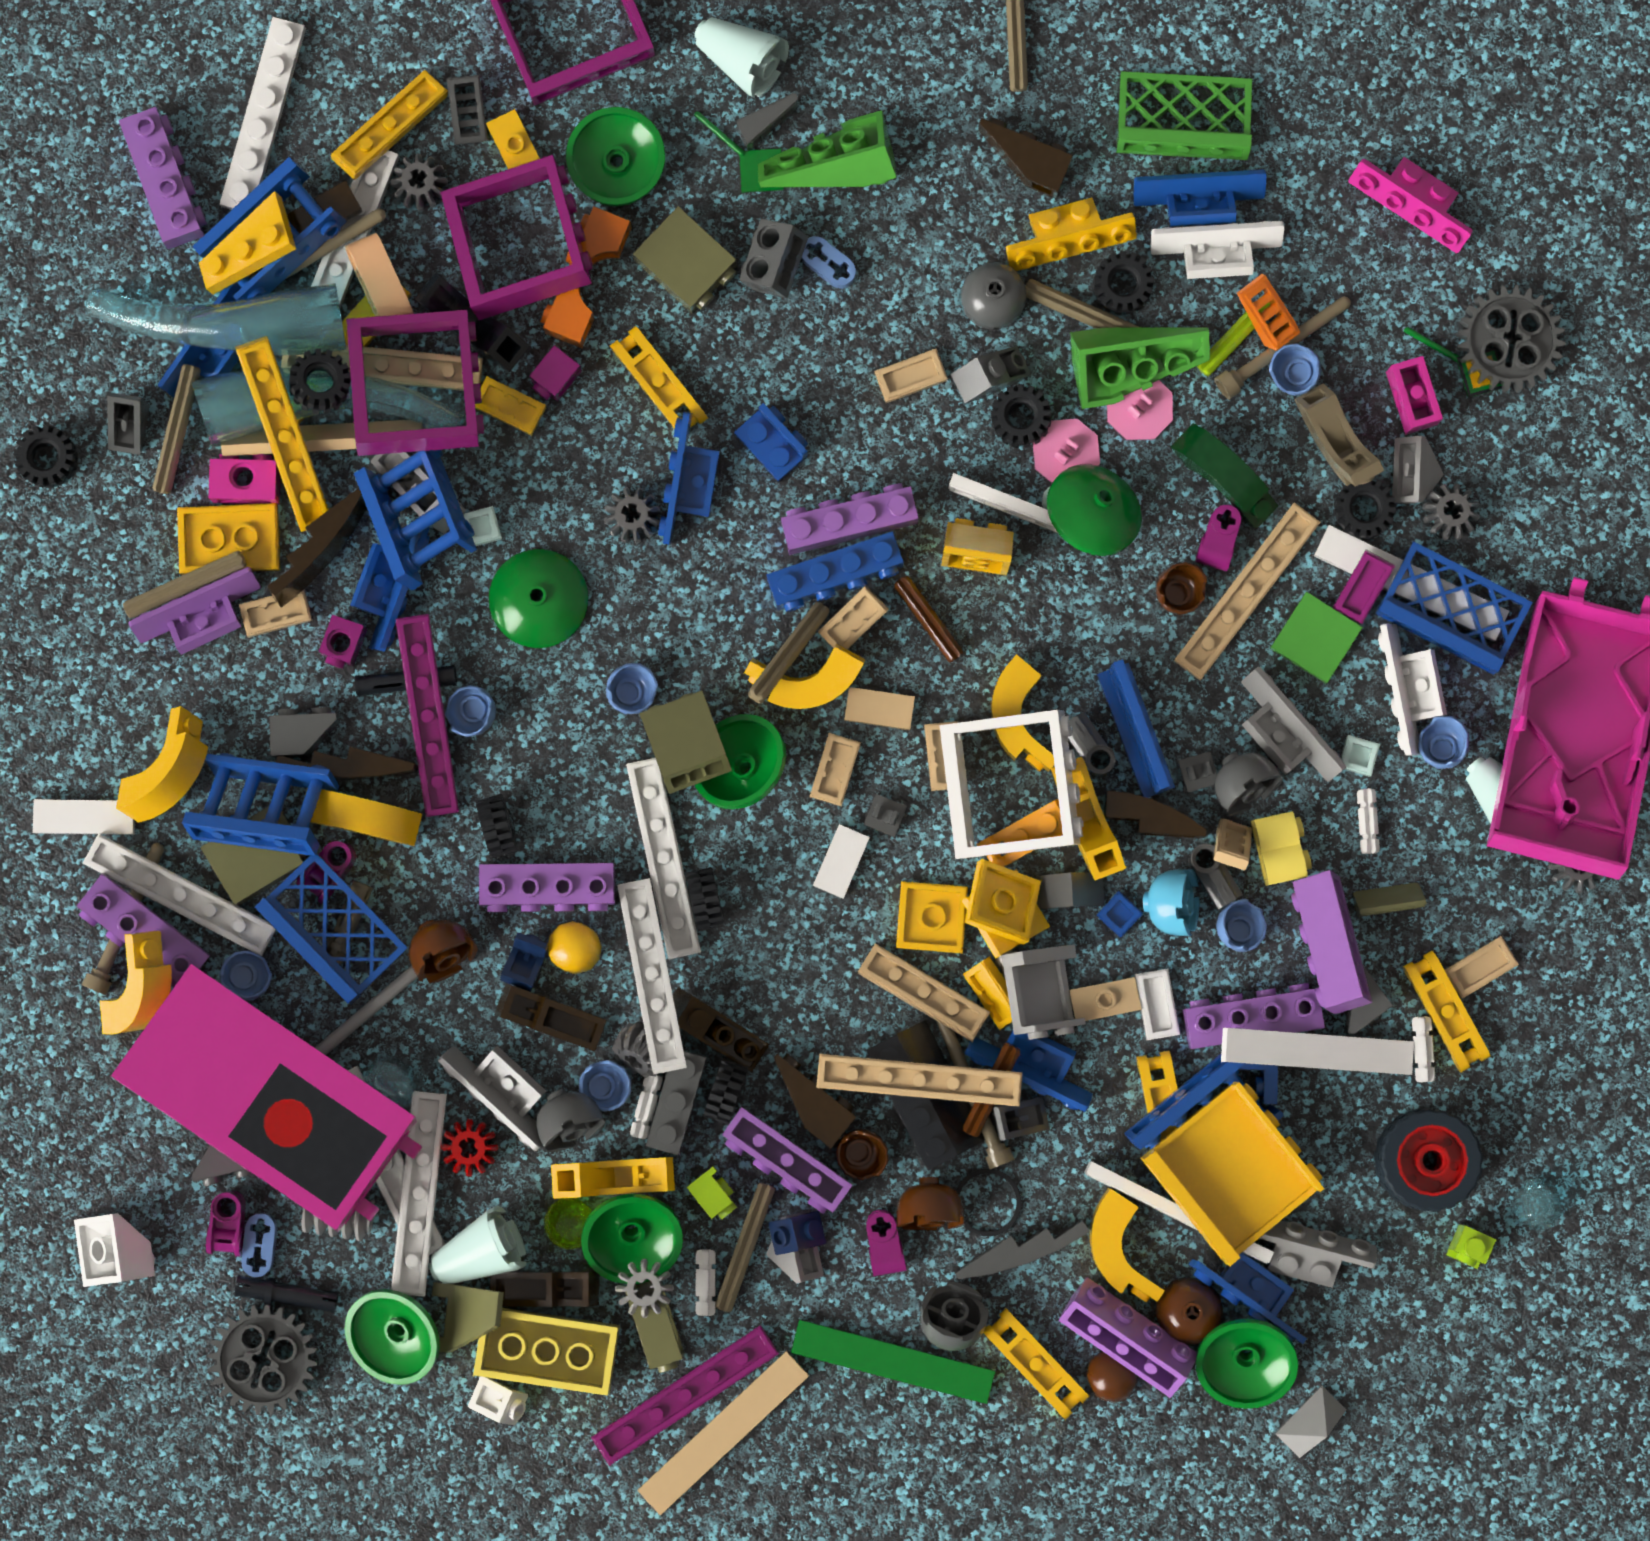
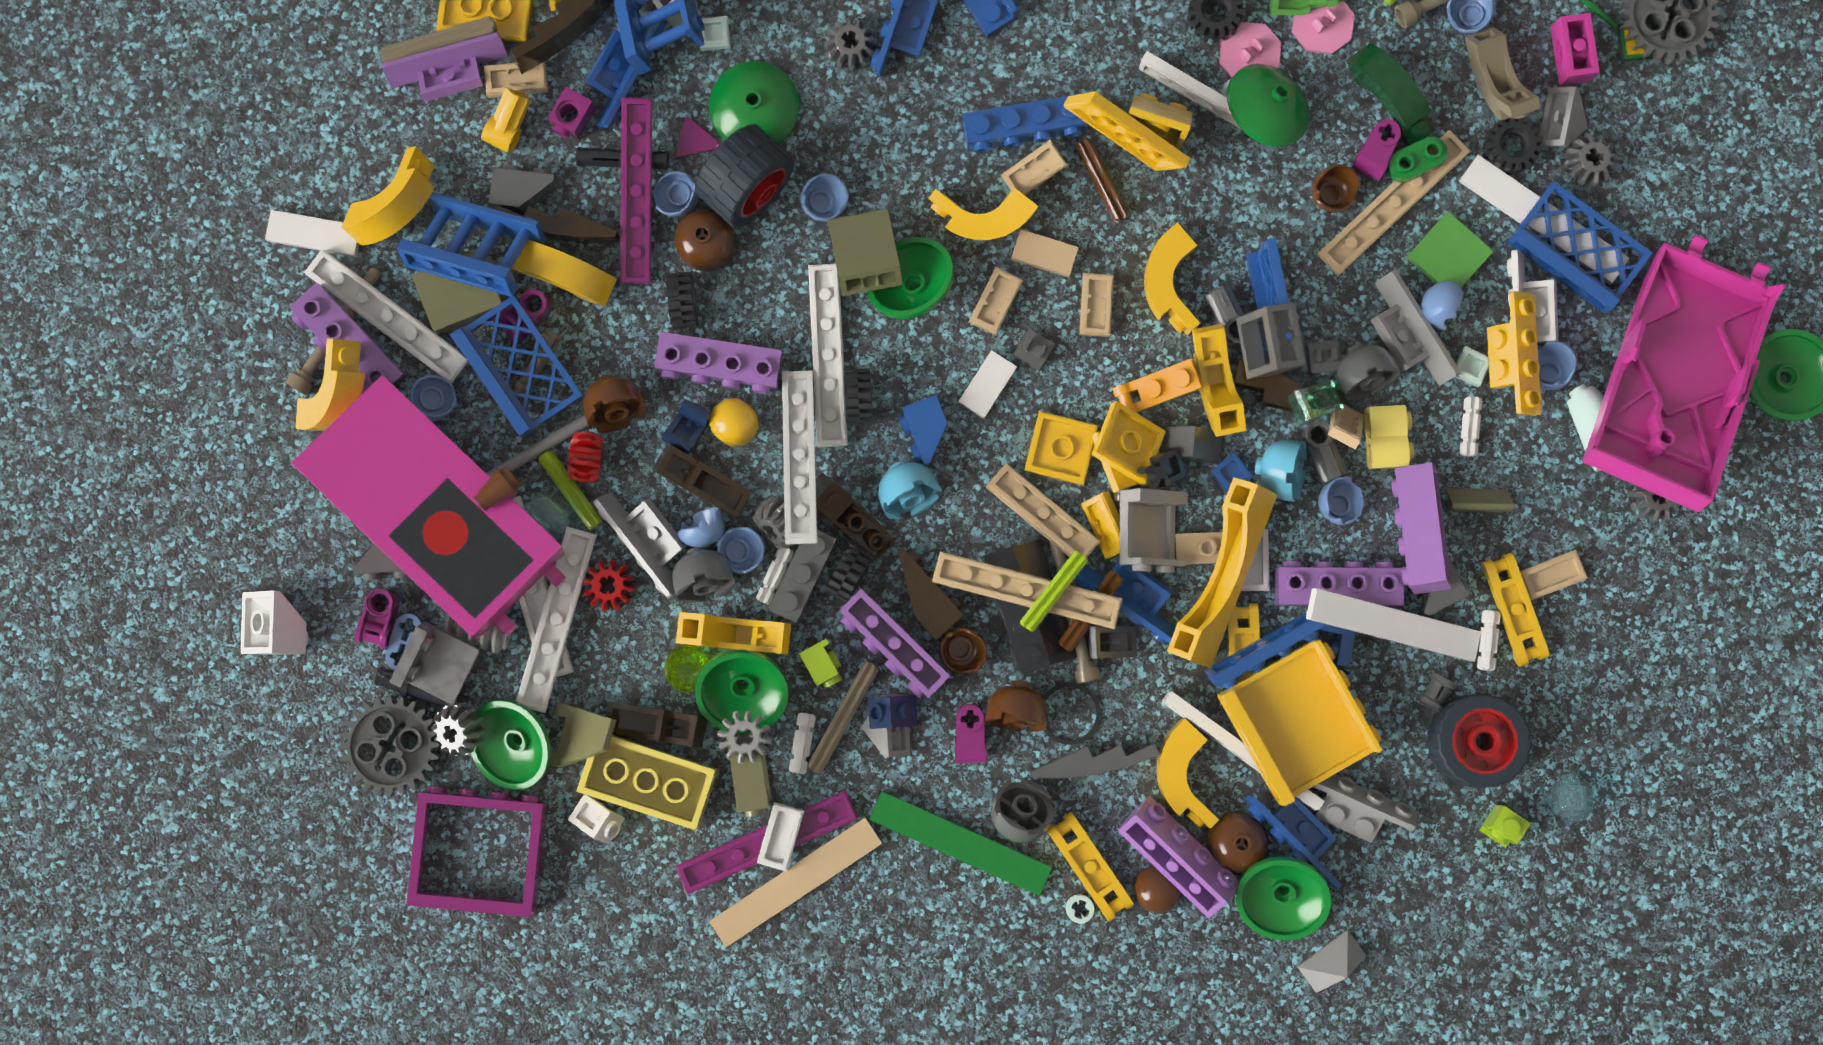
camera: 10 degrees right, 0 degrees up
light aqua cone [429,1205,526,1284] -> none
dark tan axle [748,602,829,704] -> none
medium lavender brick [781,483,919,555] -> none
white window [940,710,1084,859] -> none
magenta tile [1333,549,1395,624] -> none
none -> flat silver bracket [389,622,480,704]
none -> magenta window [406,786,548,917]
none -> flat silver gear [431,702,487,756]
none -> reddish brown cone [474,466,522,511]
none -> yellow piece [481,87,531,154]
none -> lime axle [538,450,602,530]
none -> red gear [568,431,604,483]
none -> magenta piece [675,115,721,159]
none -> reddish brown cylinder [675,210,735,272]
none -> medium blue hair [678,507,725,548]
none -> black wheel [695,124,795,227]
none -> white tile [757,802,804,872]
none -> medium azure cylinder [878,462,942,520]
none -> blue slope [898,395,947,467]
none -> lime axle [1020,550,1088,632]
none -> yellow tile [1063,91,1191,171]
none -> light aqua bush [1066,894,1094,924]
none -> black plate [1136,447,1187,489]
none -> yellow arch [1167,477,1278,668]
none -> dark grey window [1236,302,1306,379]
none -> clear green slope [1287,380,1344,426]
none -> green plate [1387,137,1448,183]
none -> dark grey bush [1417,672,1457,712]
none -> medium blue hair [1421,280,1464,330]
none -> yellow bracket [1487,291,1542,416]

